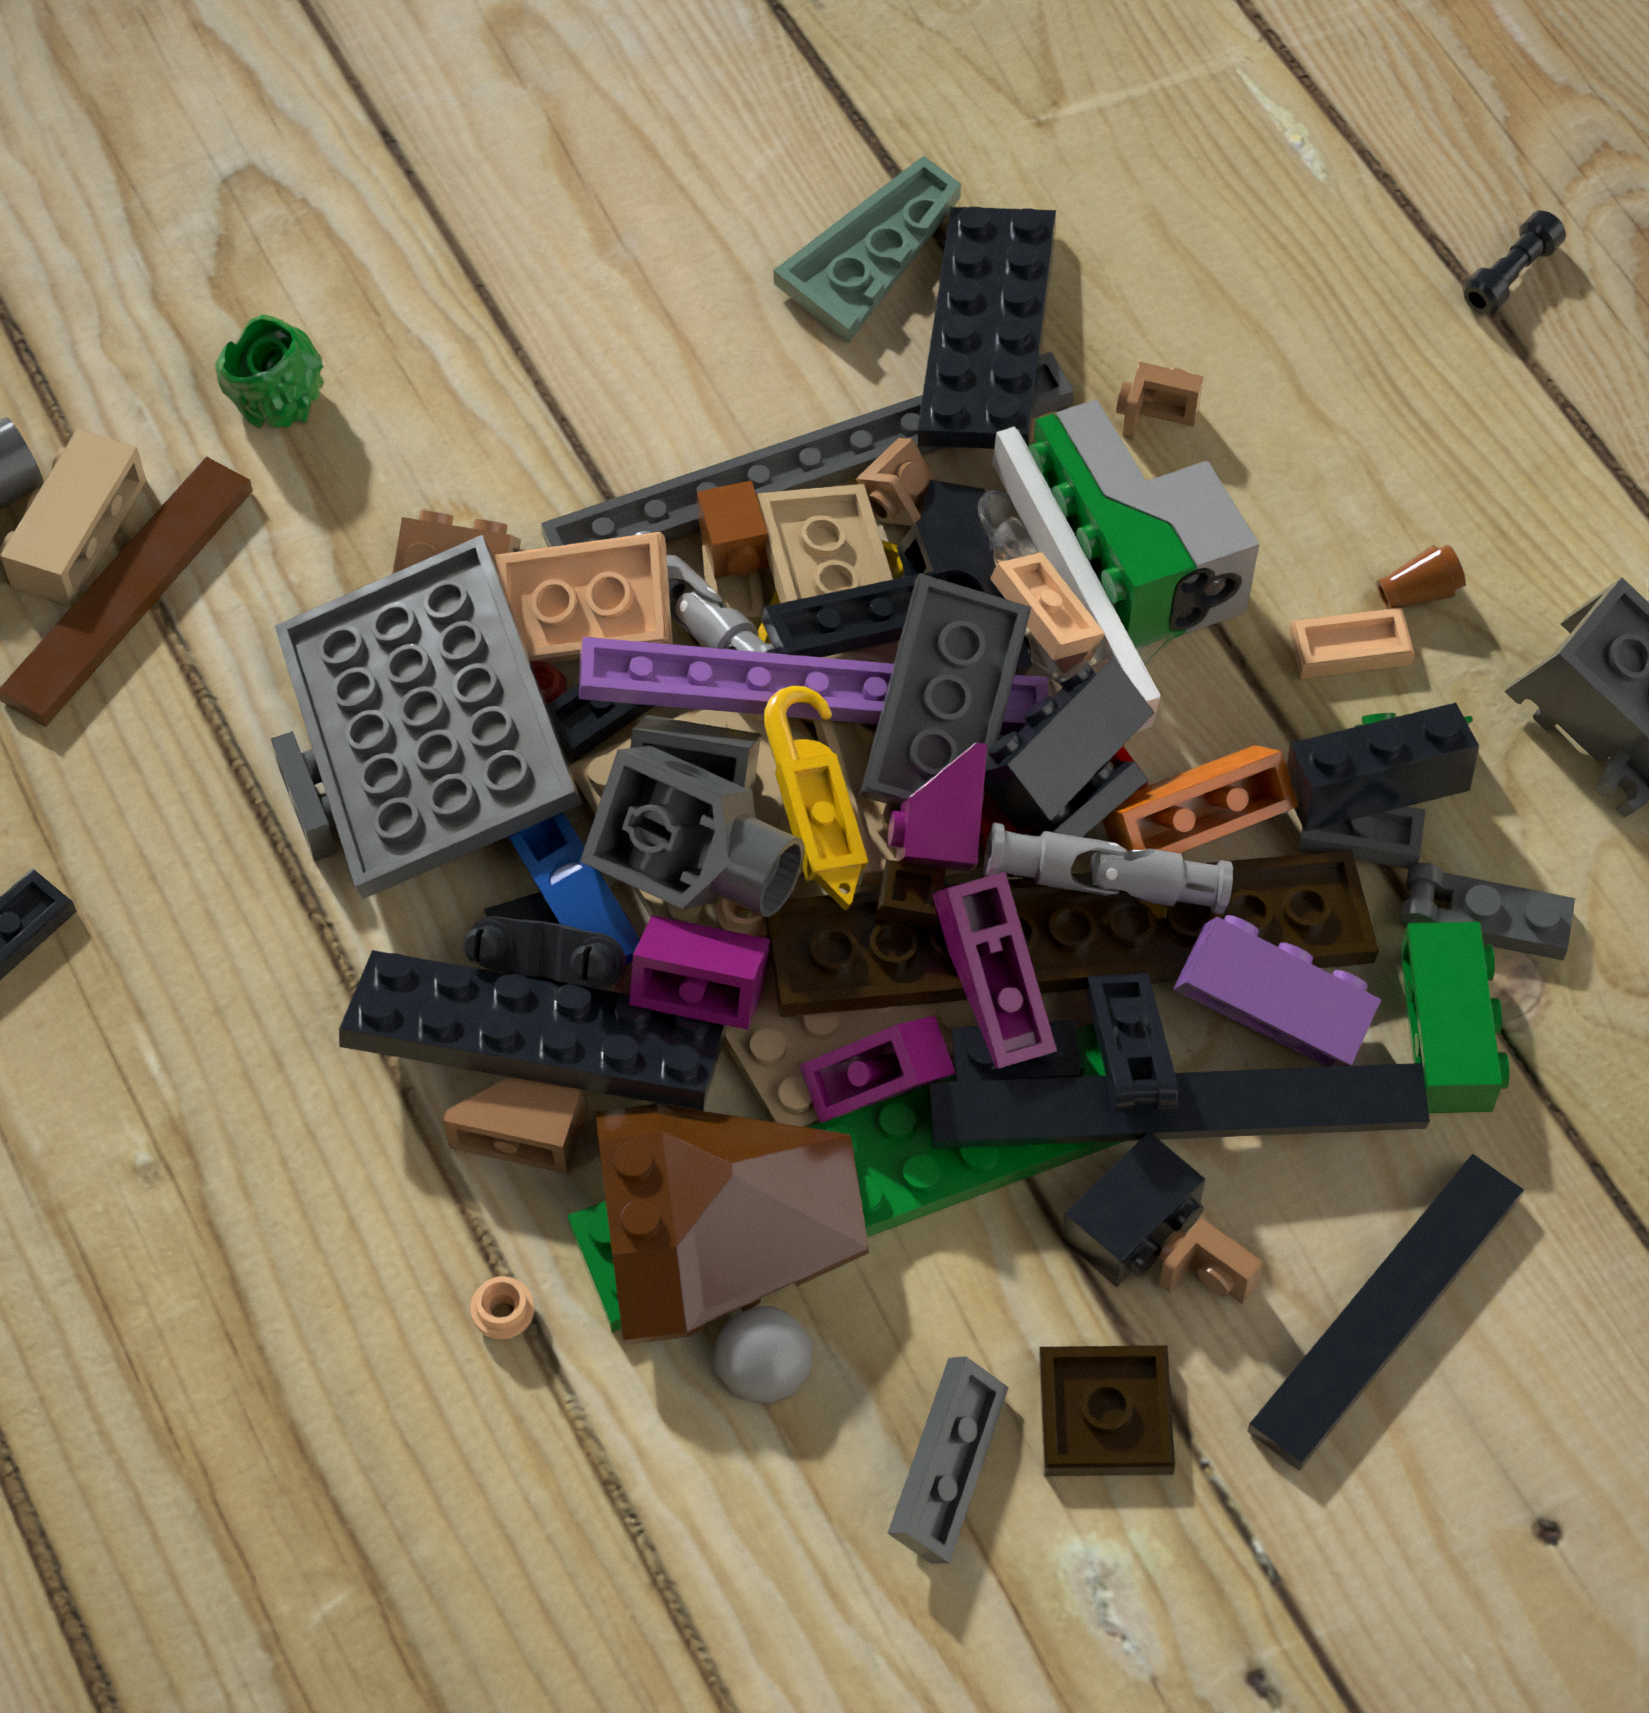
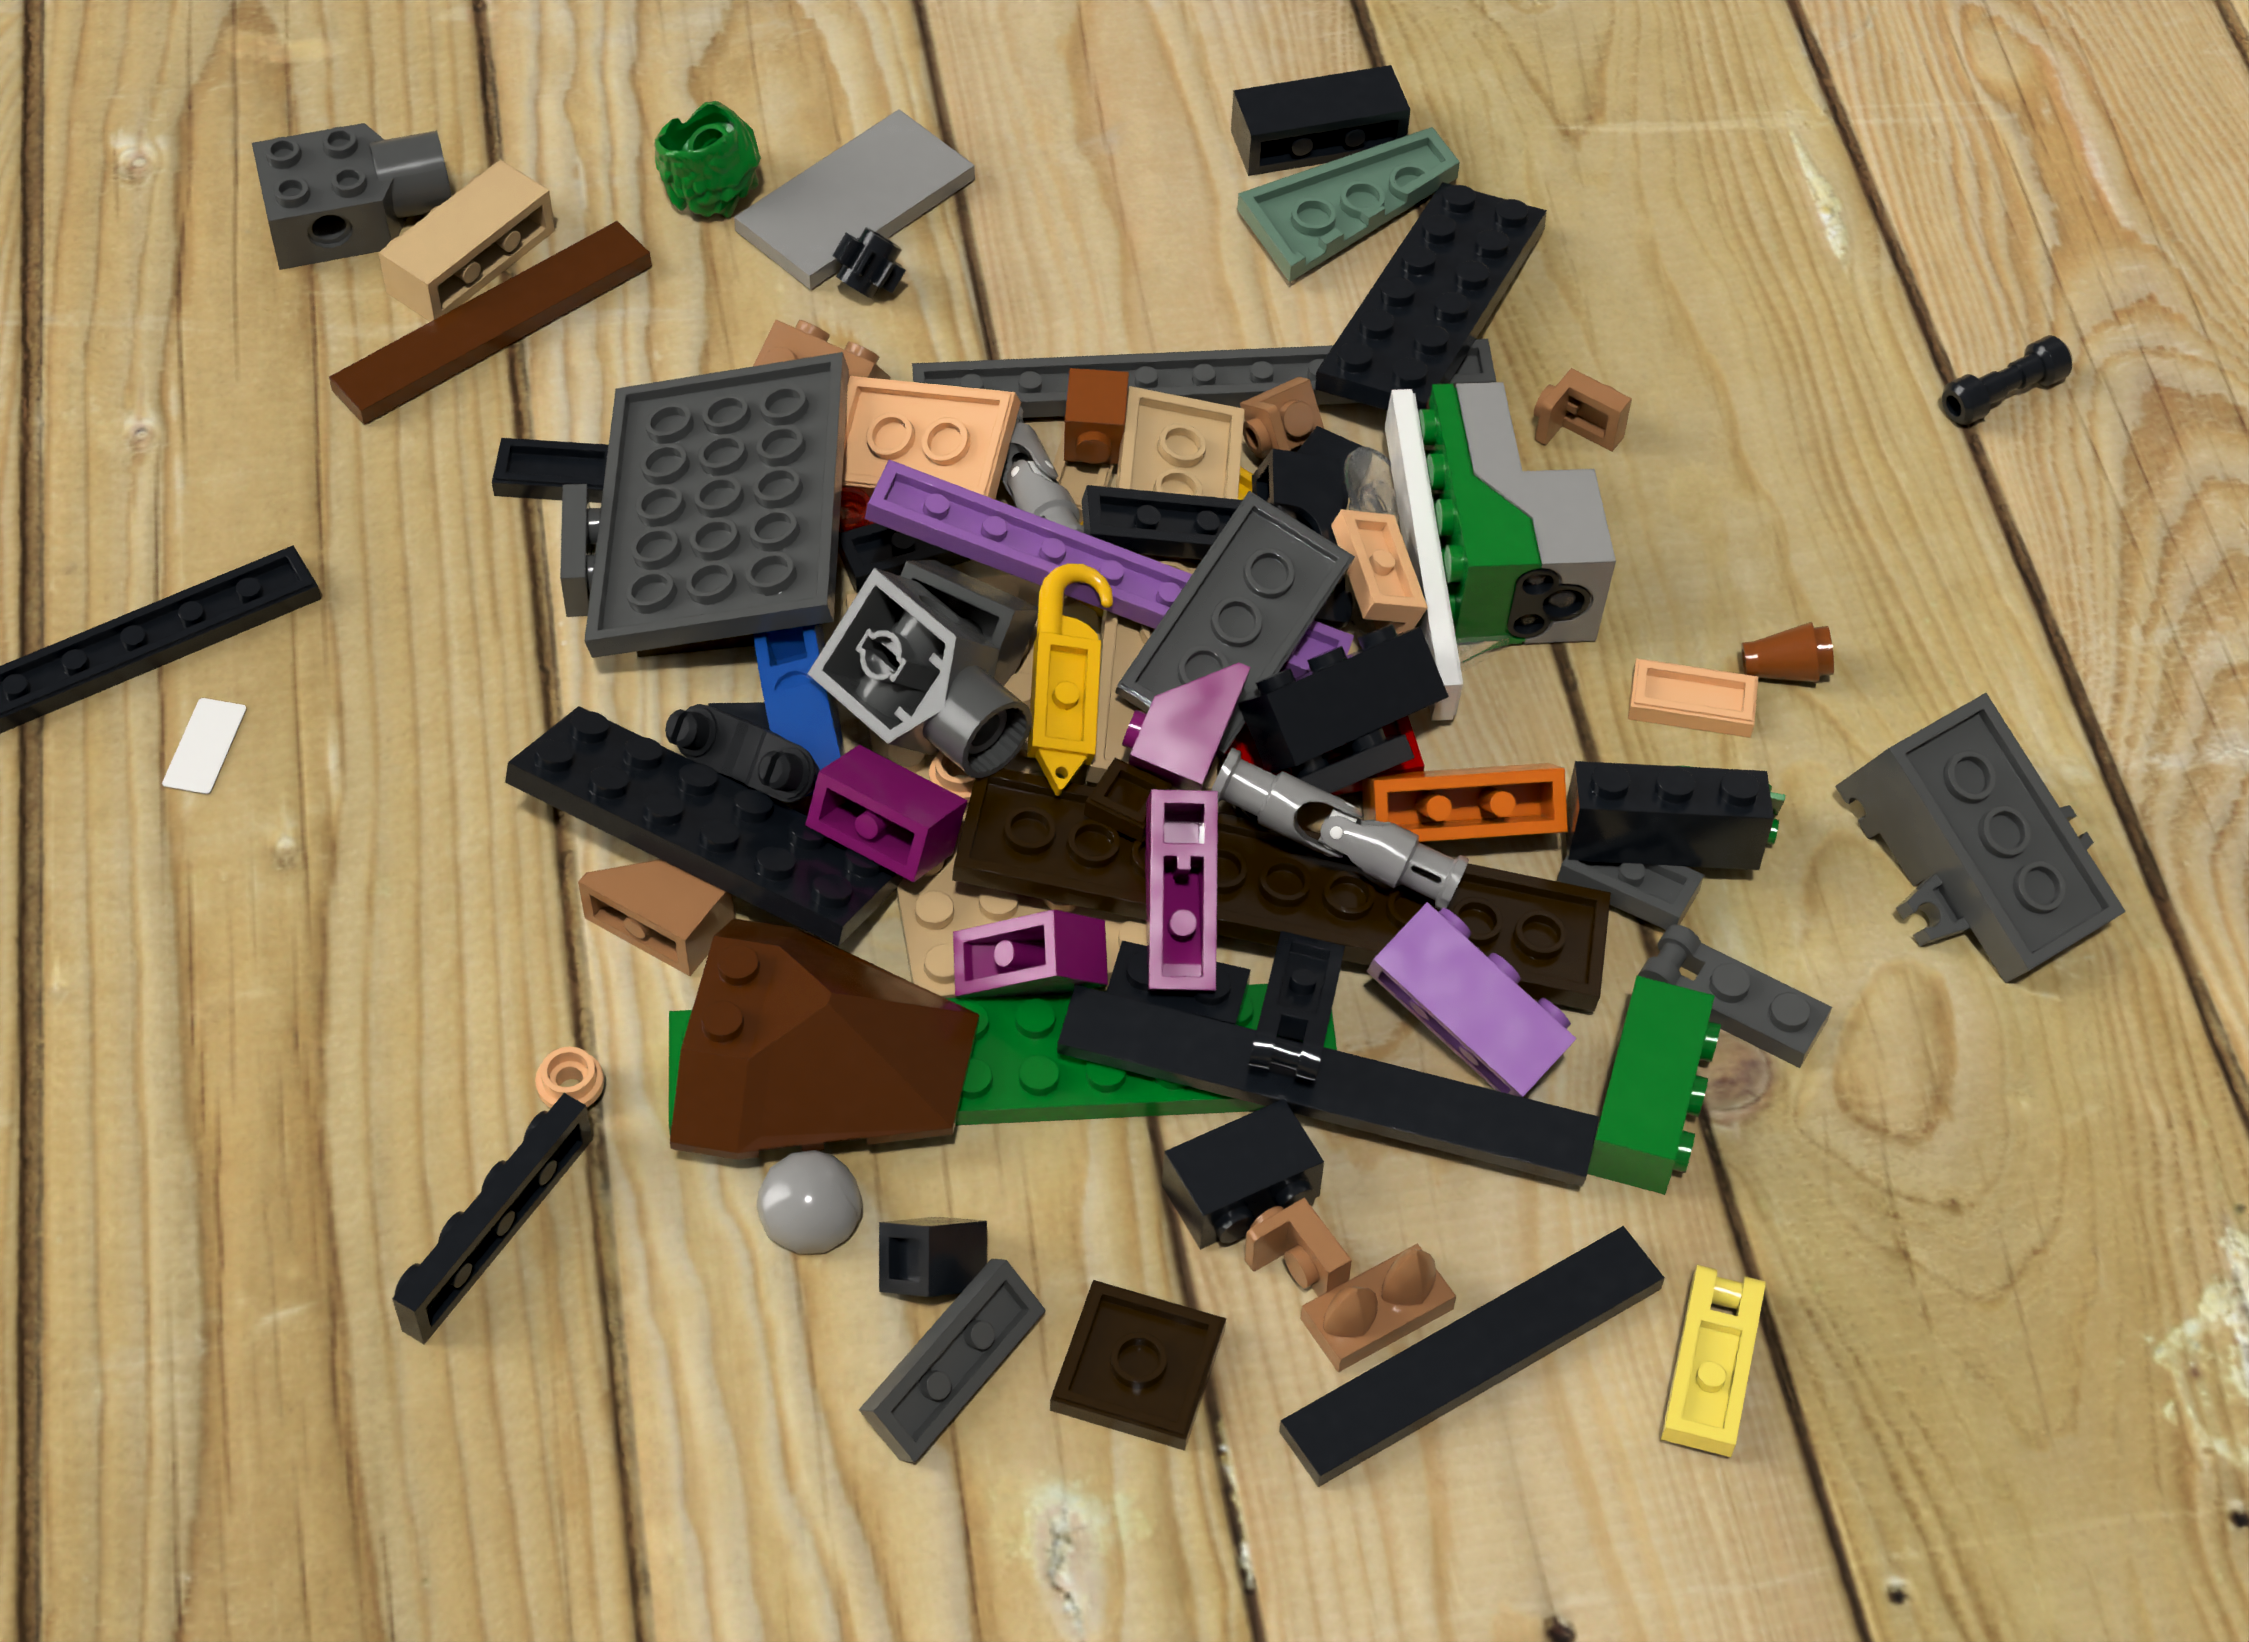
camera: 15 degrees right, 5 degrees down
none -> white sticker [162,698,246,794]
none -> black plate [392,1093,593,1344]
none -> black tile [492,438,609,503]
none -> light grey tile [734,109,975,290]
none -> black gear [832,227,906,299]
none -> black panel [879,1217,987,1297]
none -> black brick [1231,65,1410,176]
none -> medium nougat tile [1300,1243,1456,1372]
none -> light yellow plate [1661,1265,1766,1457]

